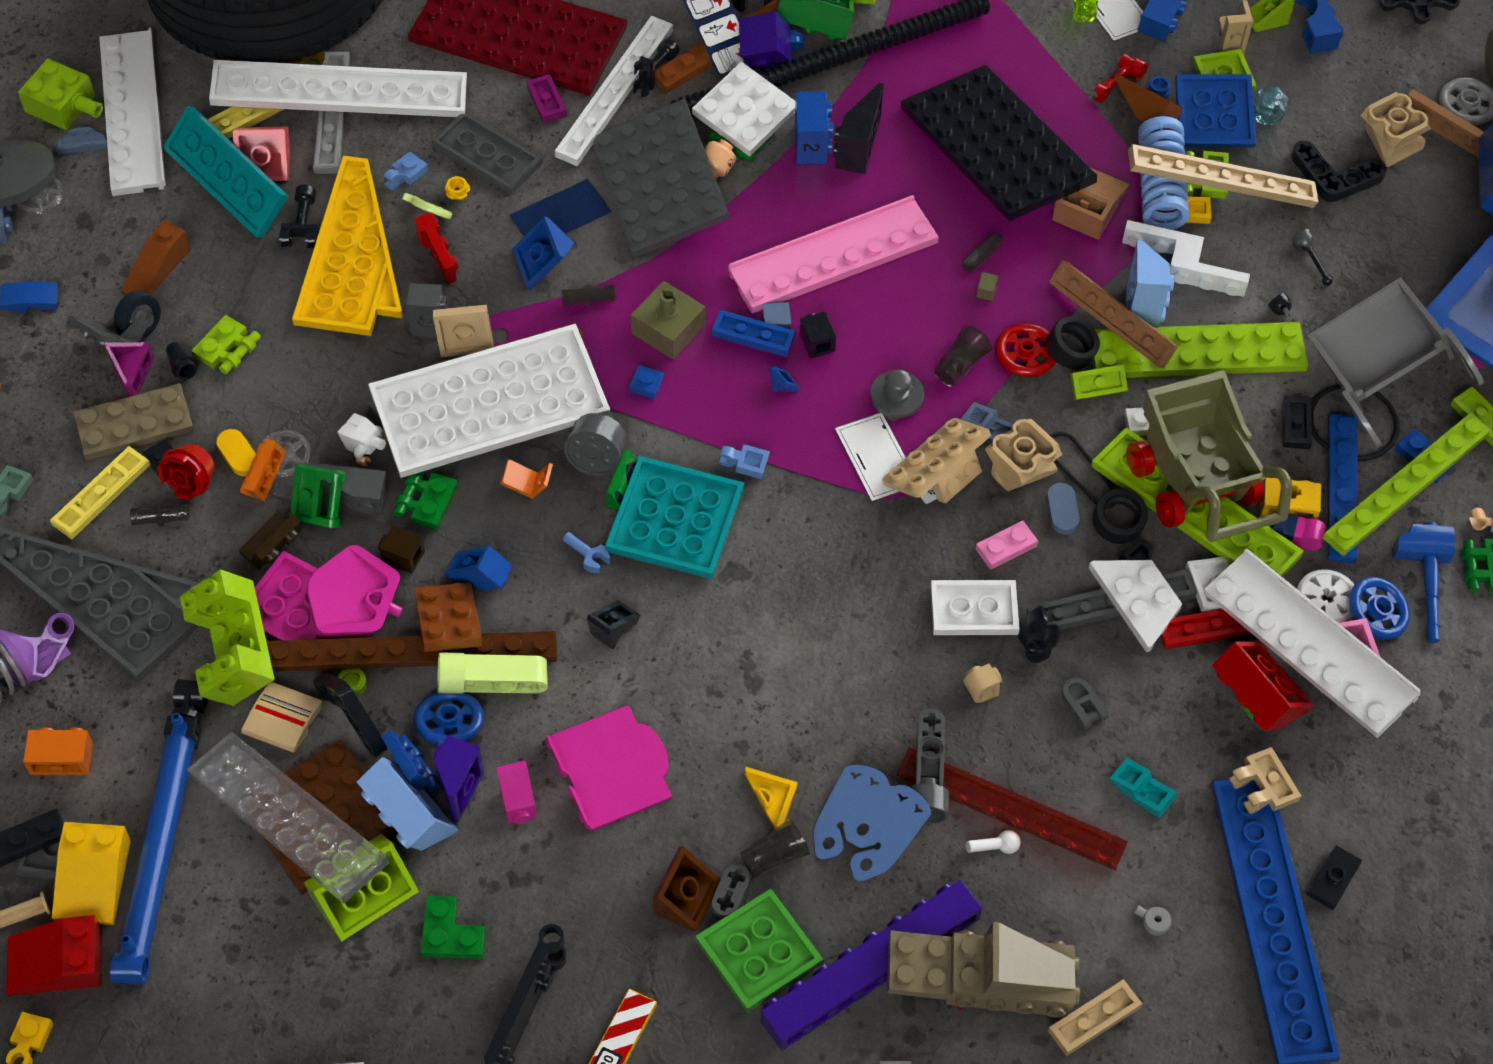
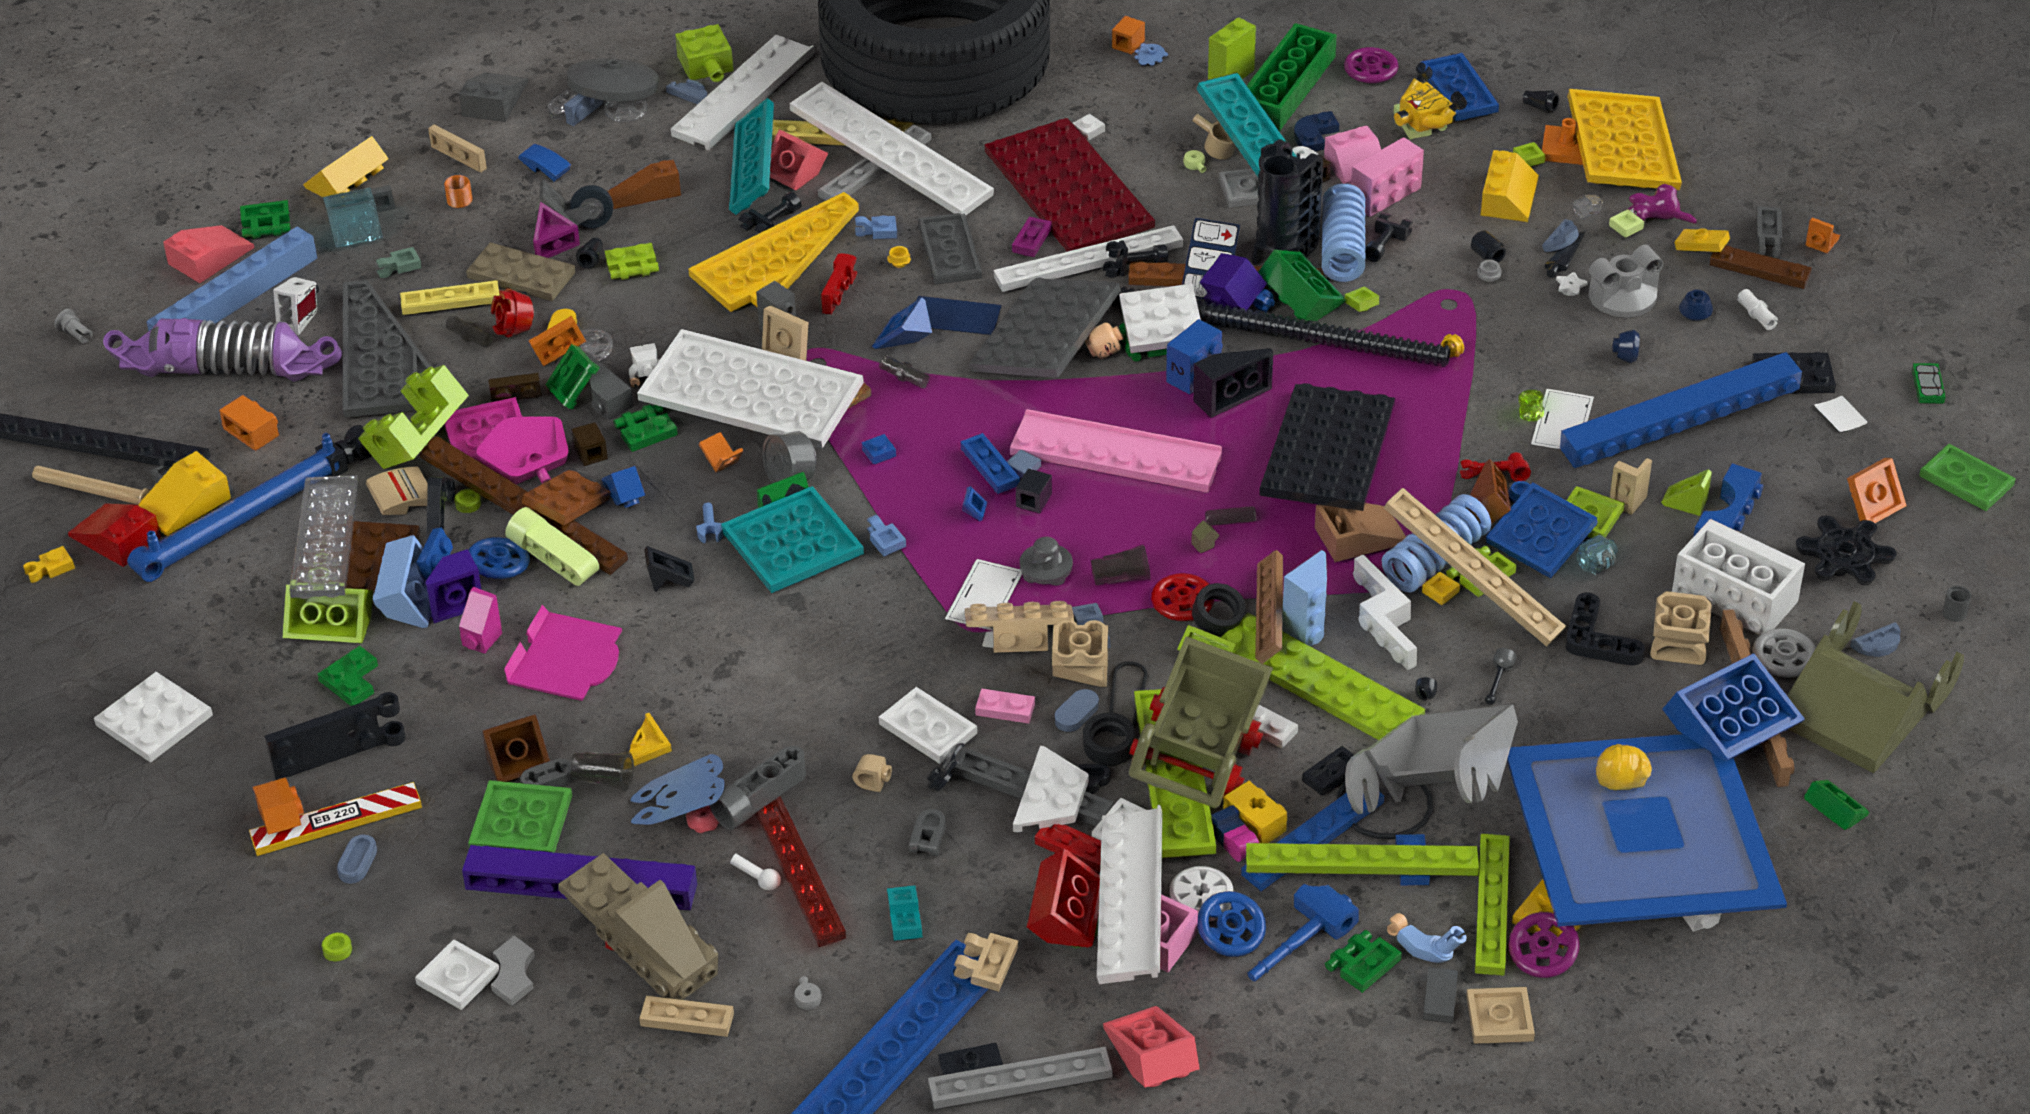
camera: 45 degrees right, 15 degrees down
yellowish green piece [402,193,452,219] -> none
olive brick [631,281,706,360] -> none
none -> light grey plate [928,1047,1112,1109]
none -> coral slope [1103,1006,1200,1088]
none -> white brick [1672,519,1805,635]

